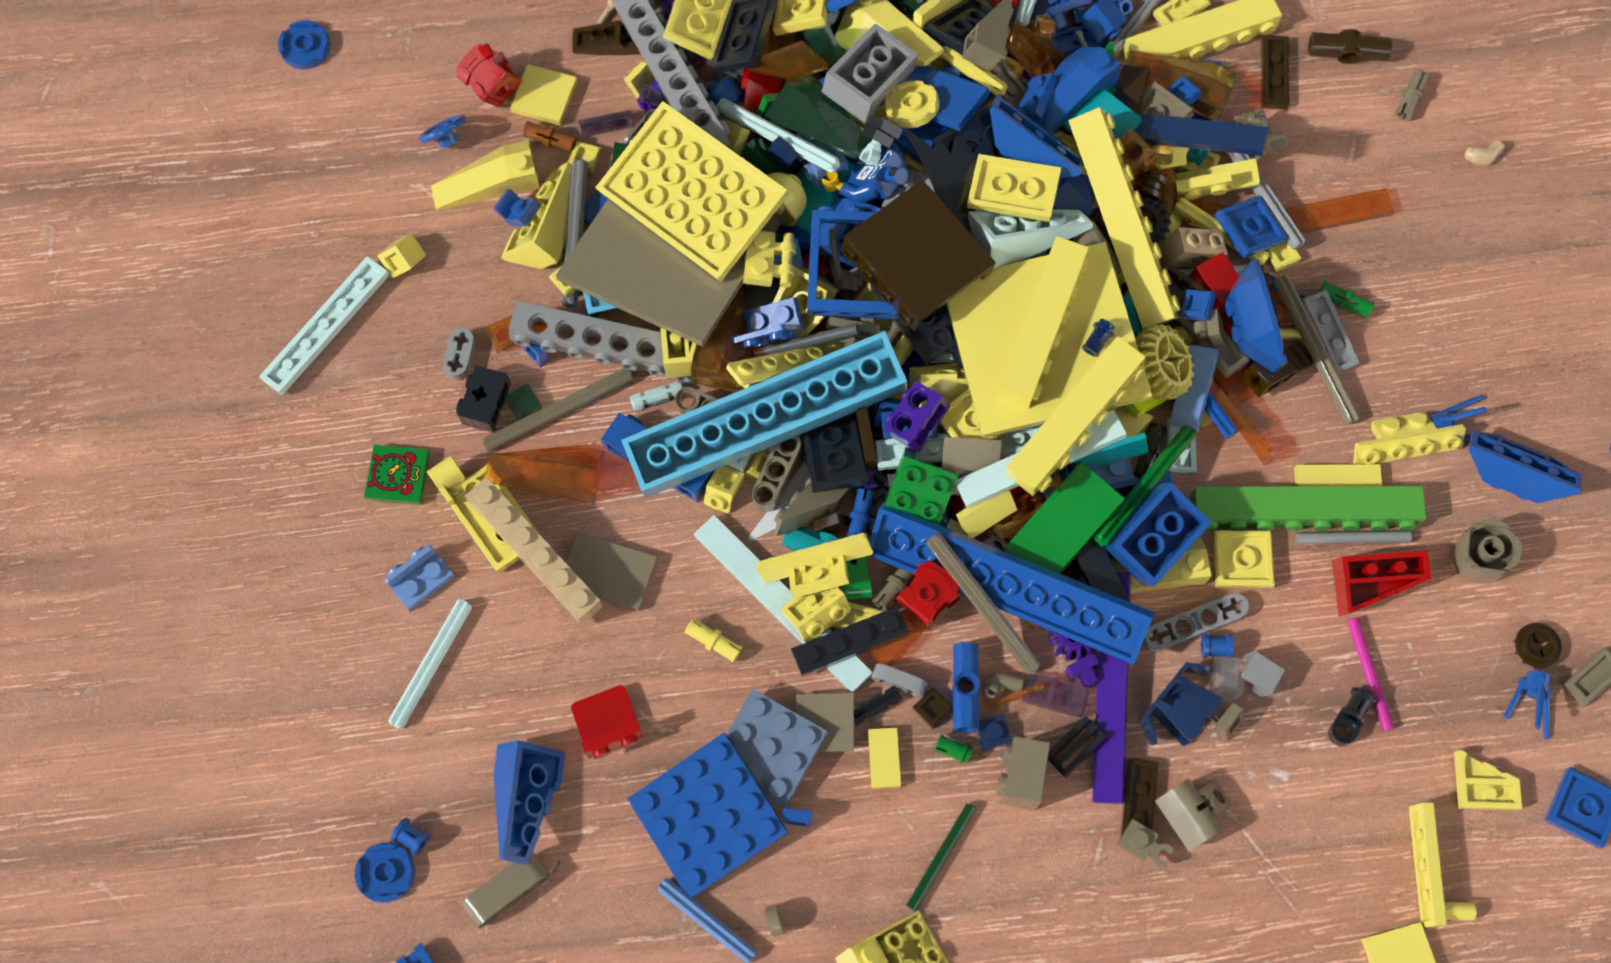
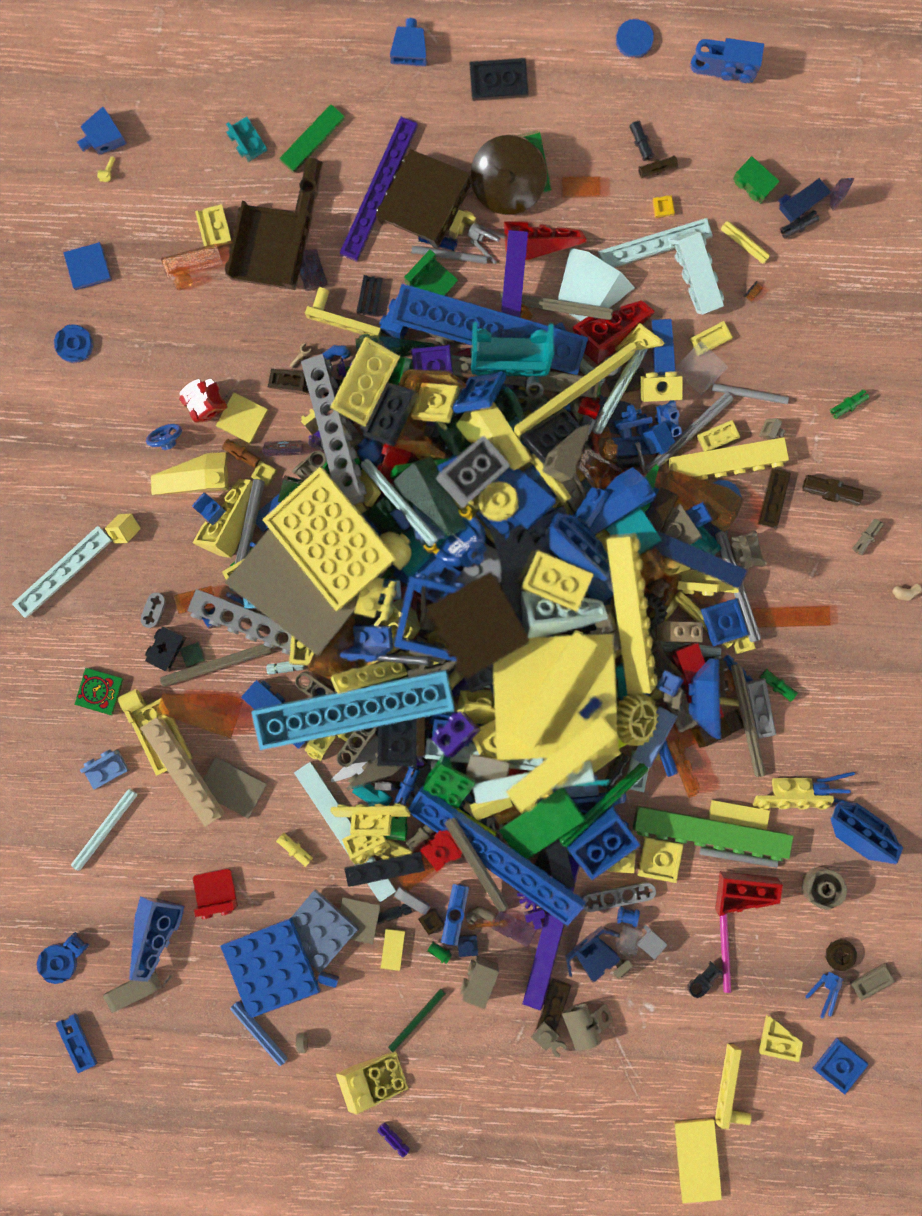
camera: 10 degrees right, 15 degrees up
black piece [859,115,903,166] -> none
black tile [1047,716,1108,778] -> none

